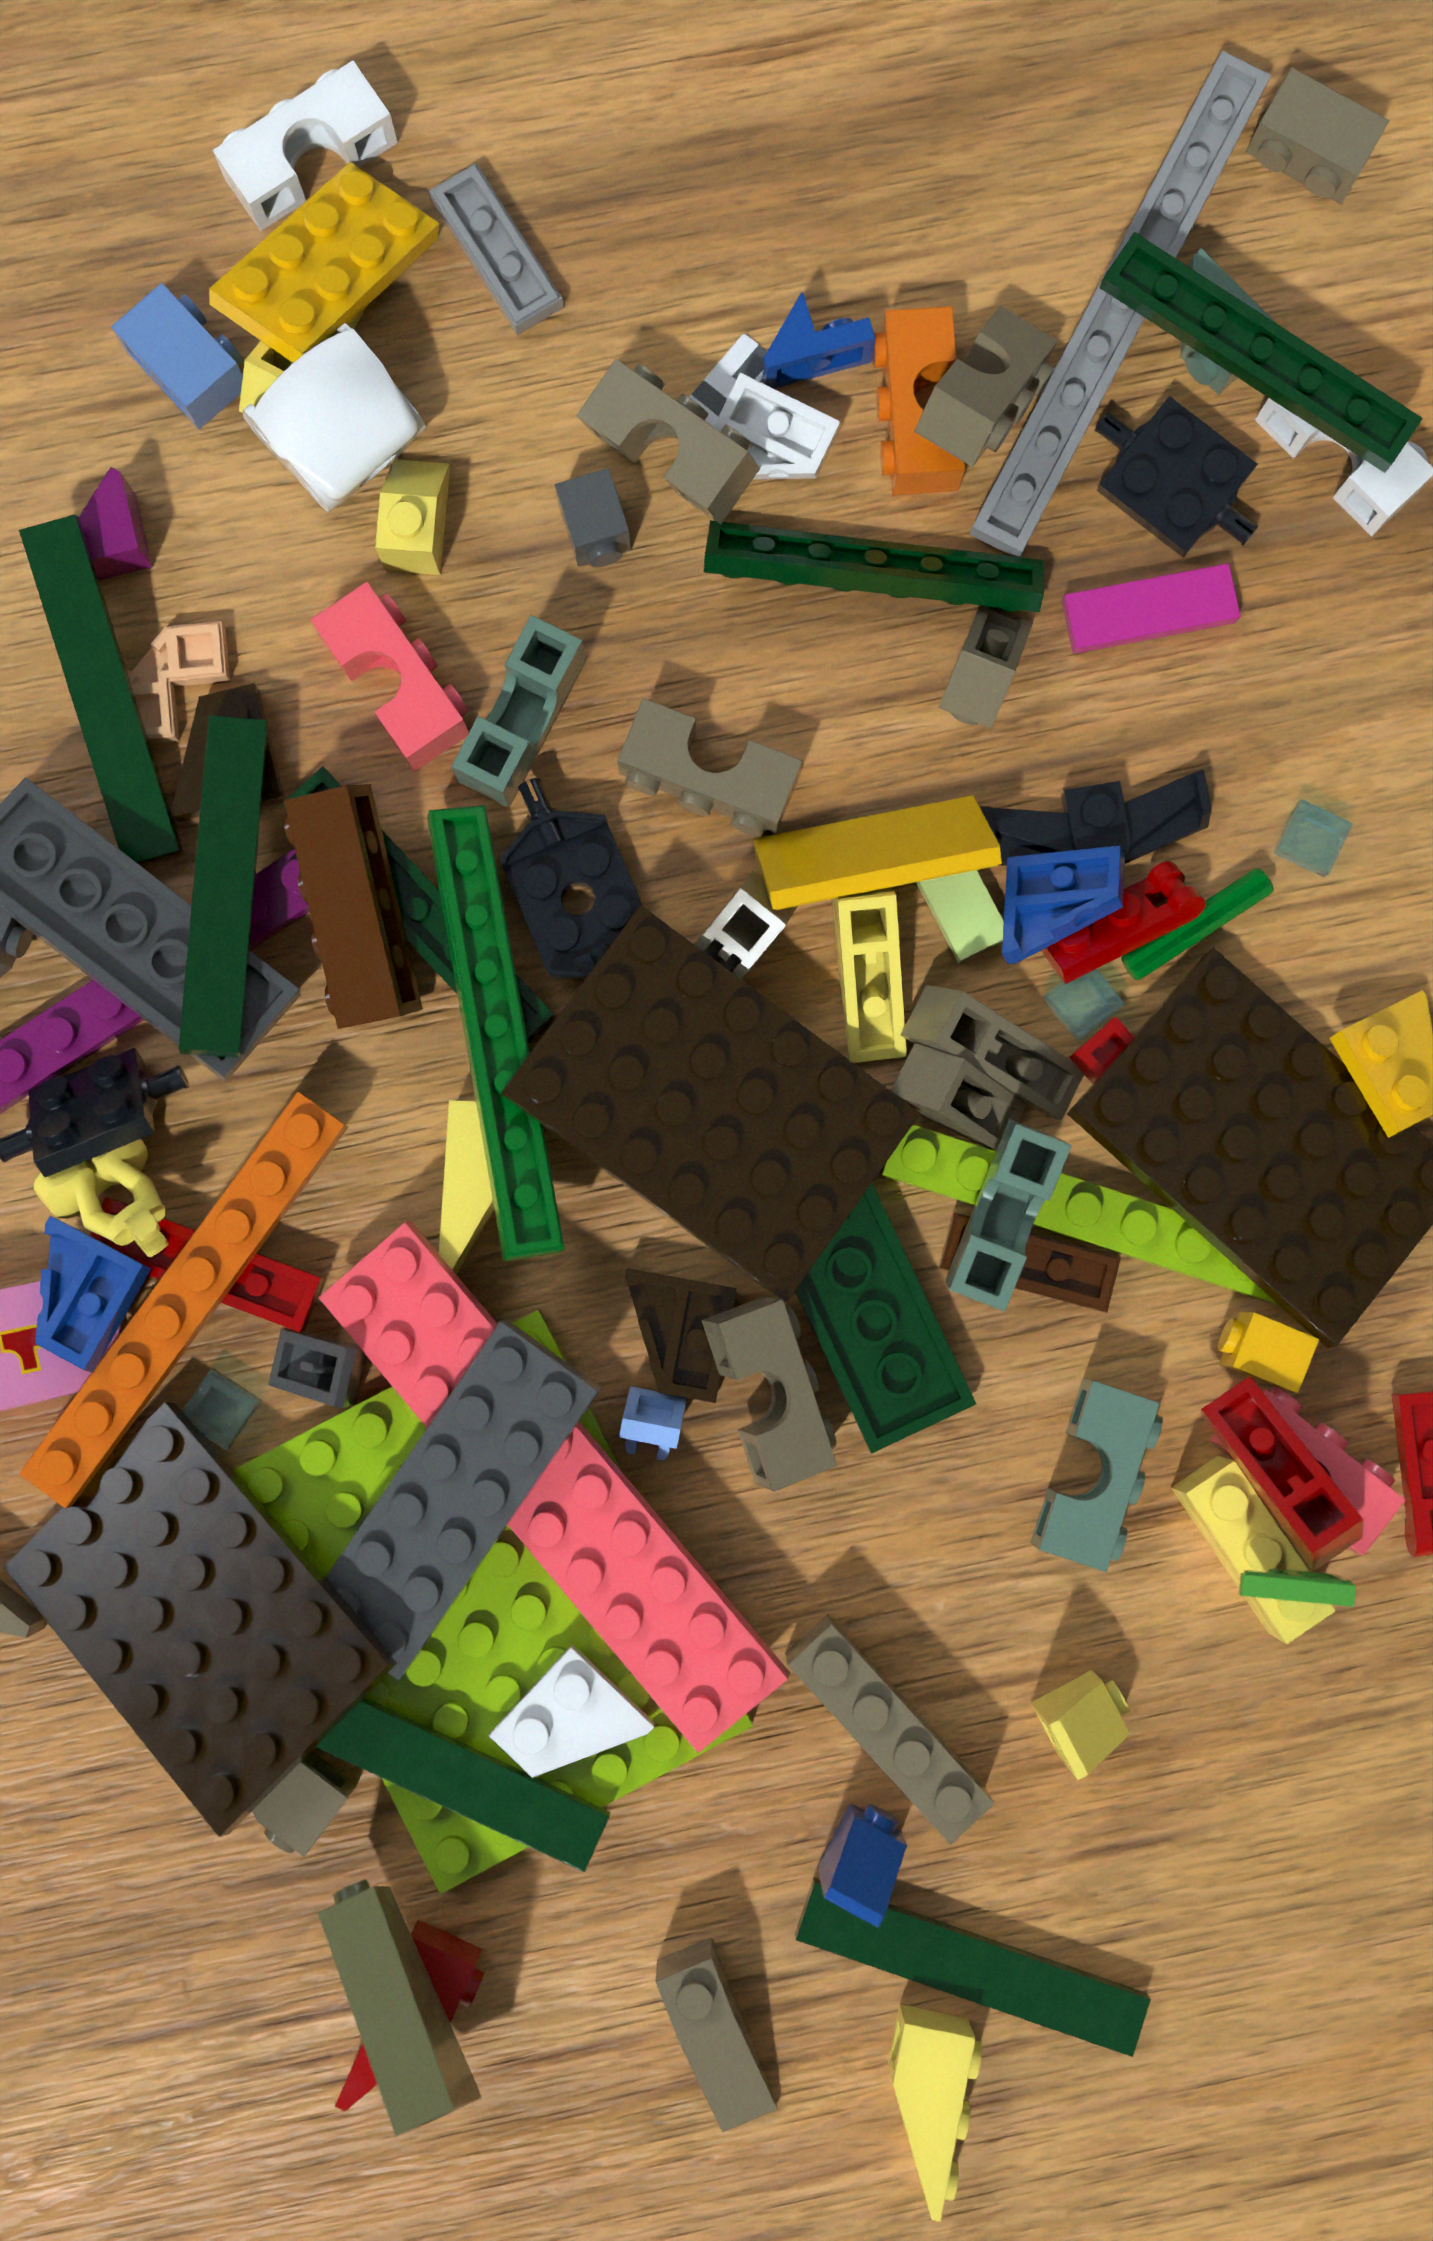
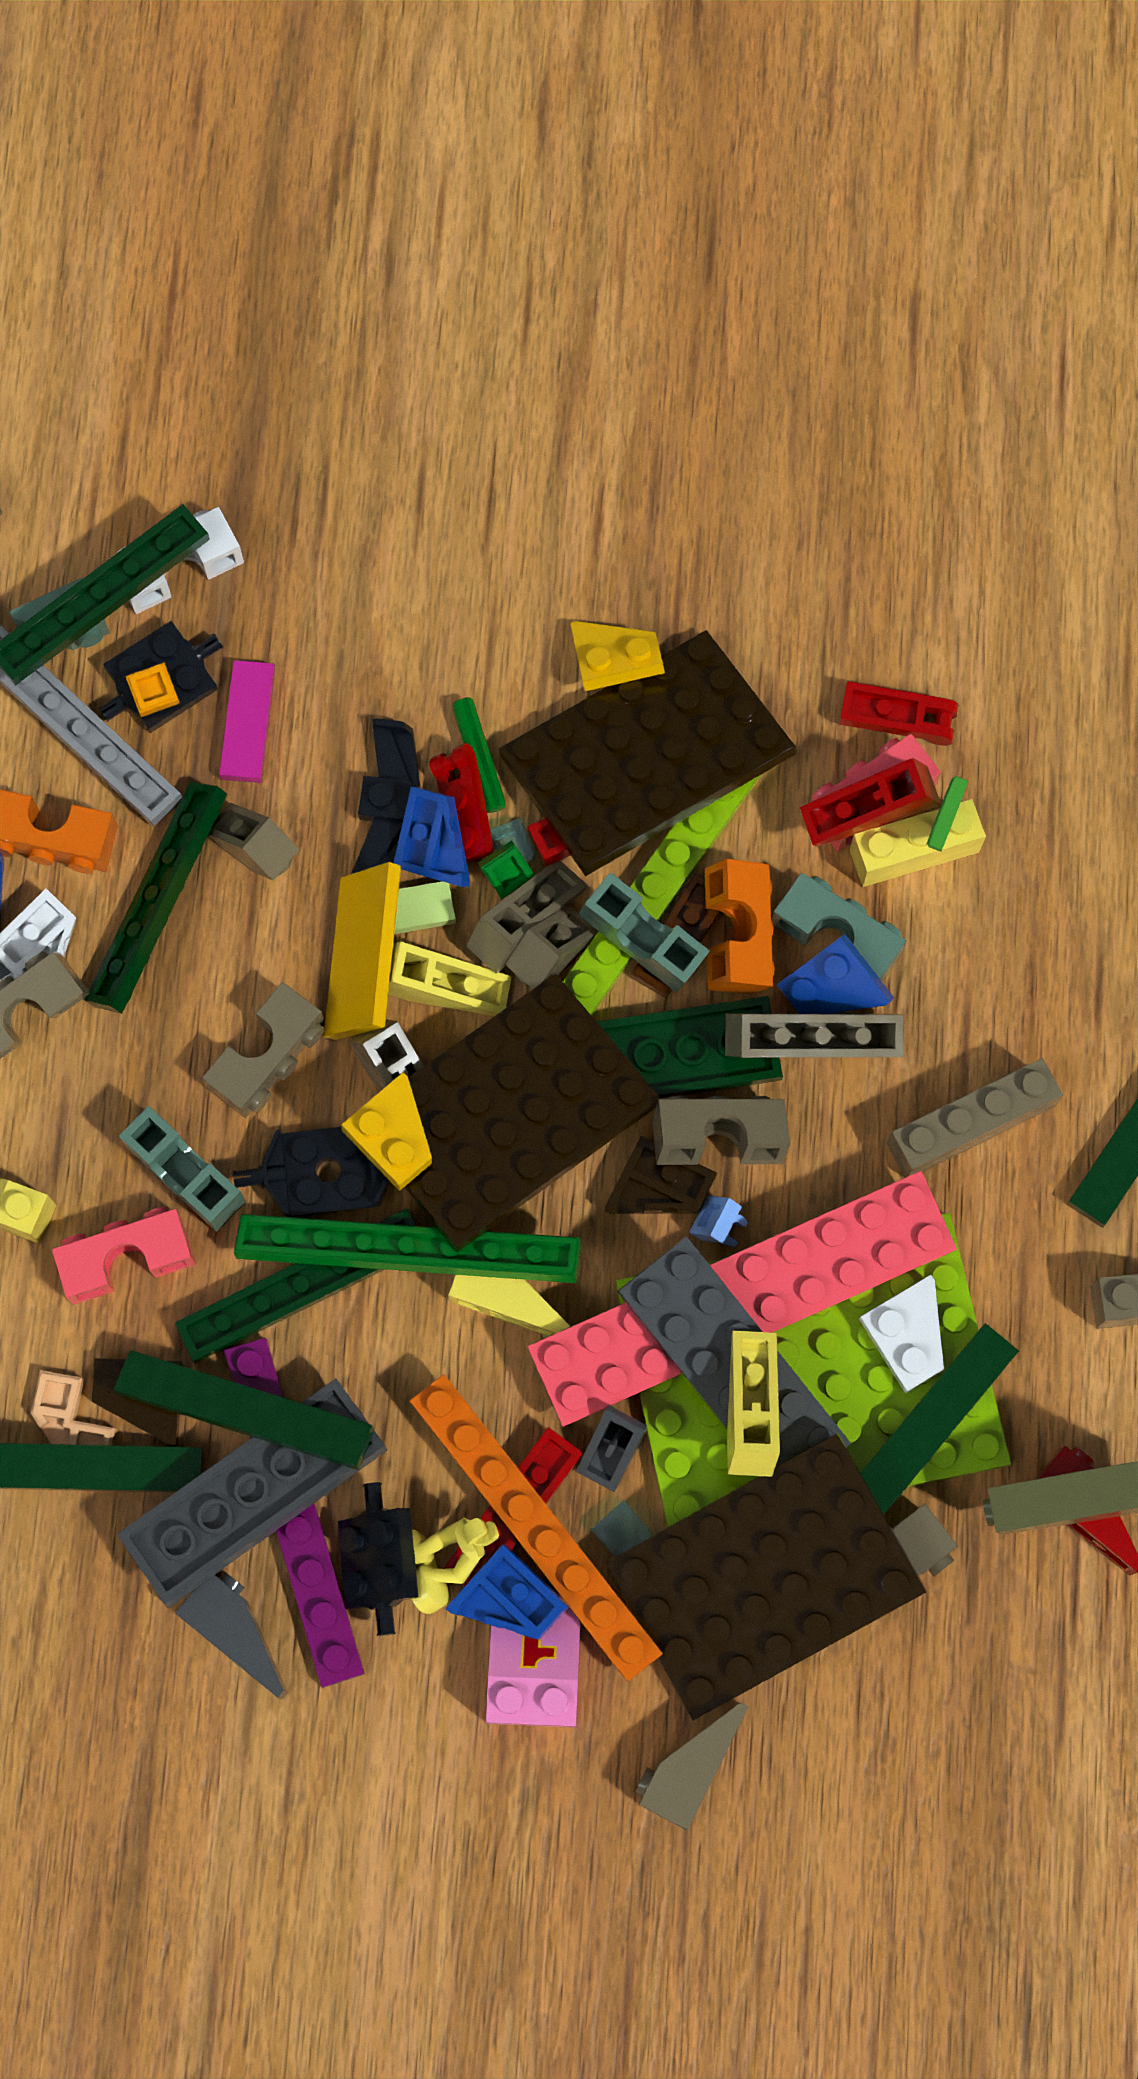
camera: 70 degrees left, 10 degrees down
reddish brown brick [283,784,423,1029] -> none
dark grey brick [555,468,631,567] -> none
blue slope [818,1803,907,1927] -> none
dark tan arch [914,306,1058,467] -> none
light yellow slope [1031,1670,1130,1780] -> none
yellow brick [1218,1312,1319,1394] -> none
clear light blue tile [1273,799,1353,877] -> none
none -> light orange tile [125,663,180,717]
none -> yellow wing [341,1072,432,1191]
none -> green tile [478,840,535,899]
none -> orange arch [705,858,775,995]
none -> dark tan brick [725,1013,904,1058]
none -> light yellow slope [727,1331,780,1477]
none -> blue wing [777,933,894,1014]

